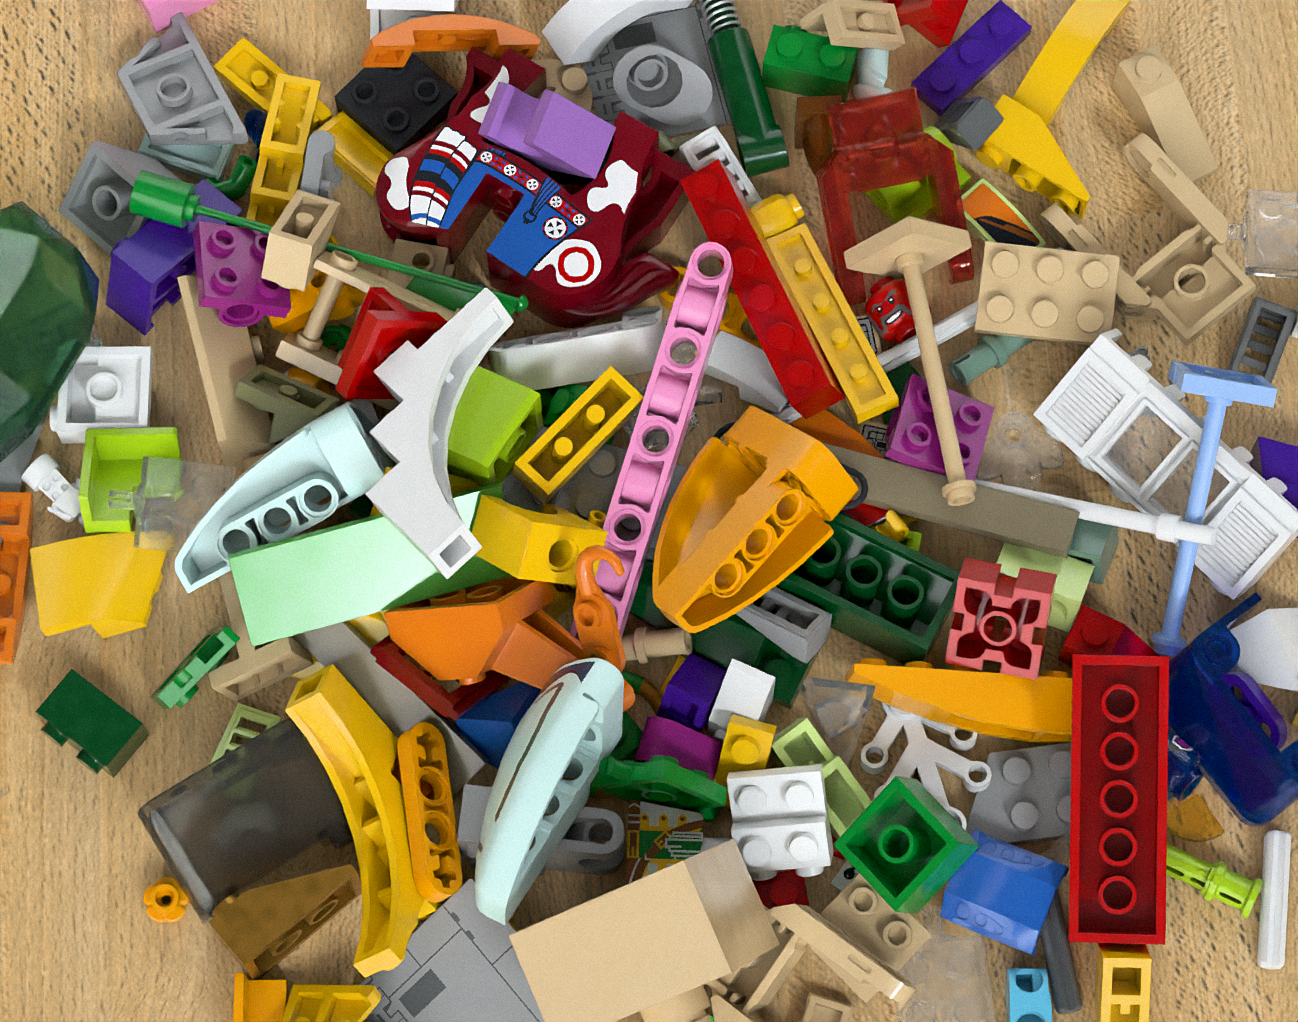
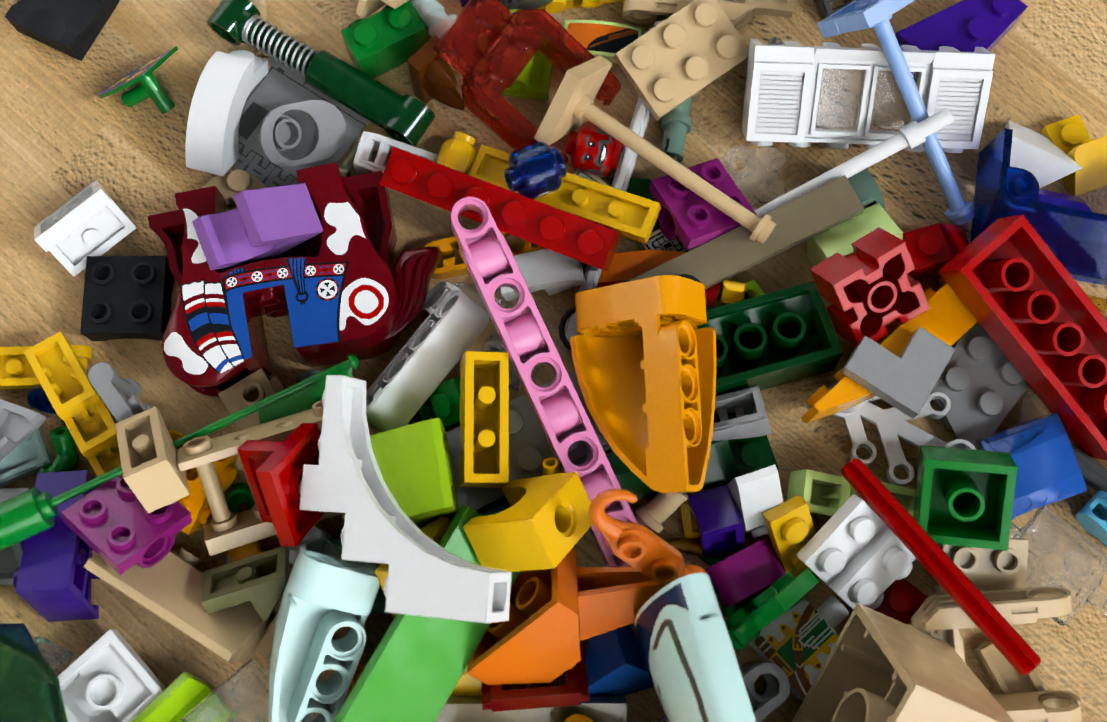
camera: 45 degrees left, 5 degrees up
yellow tile [312,111,394,196] -> none
orange slope [361,14,540,68] -> none
clear slope [801,677,876,770] -> none
none -> clear blue head [504,141,566,199]
none -> red axle [840,458,1041,676]
none -> light grey tile [841,327,955,419]

